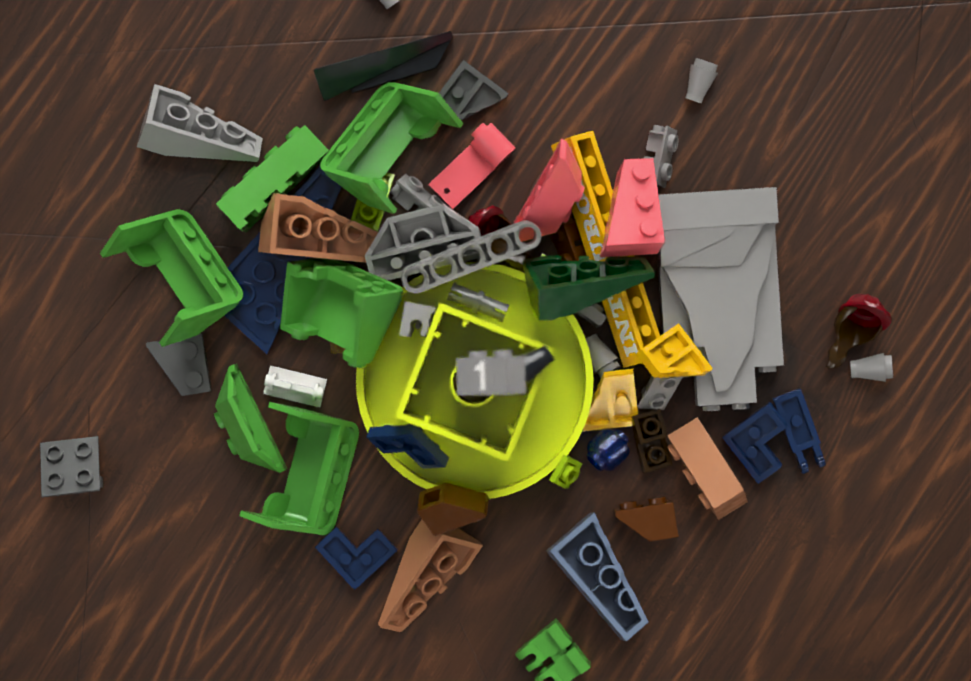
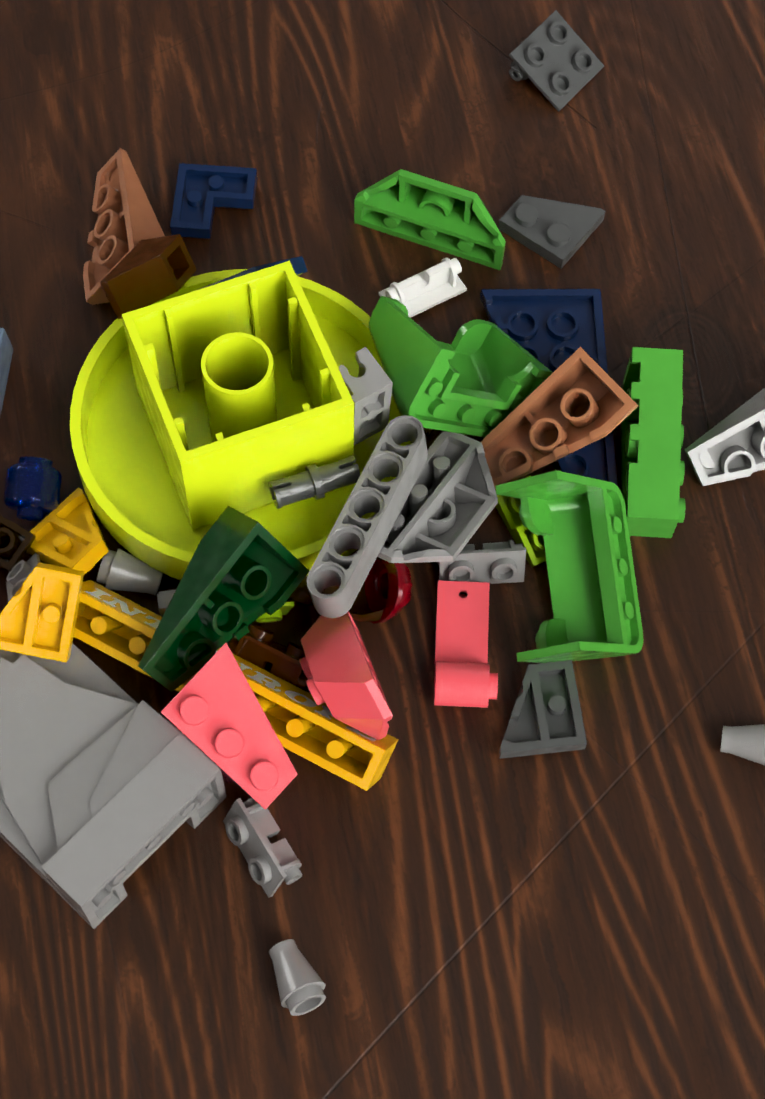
camera: 135 degrees right, 25 degrees down
bright green windscreen [100,209,243,347] -> none
bright green windscreen [240,402,359,535] -> none
black wedge [313,31,453,101] -> none
light grey brick [456,350,526,395] -> none
black cone [519,345,555,384] -> none
lime slope [549,454,583,489] -> none

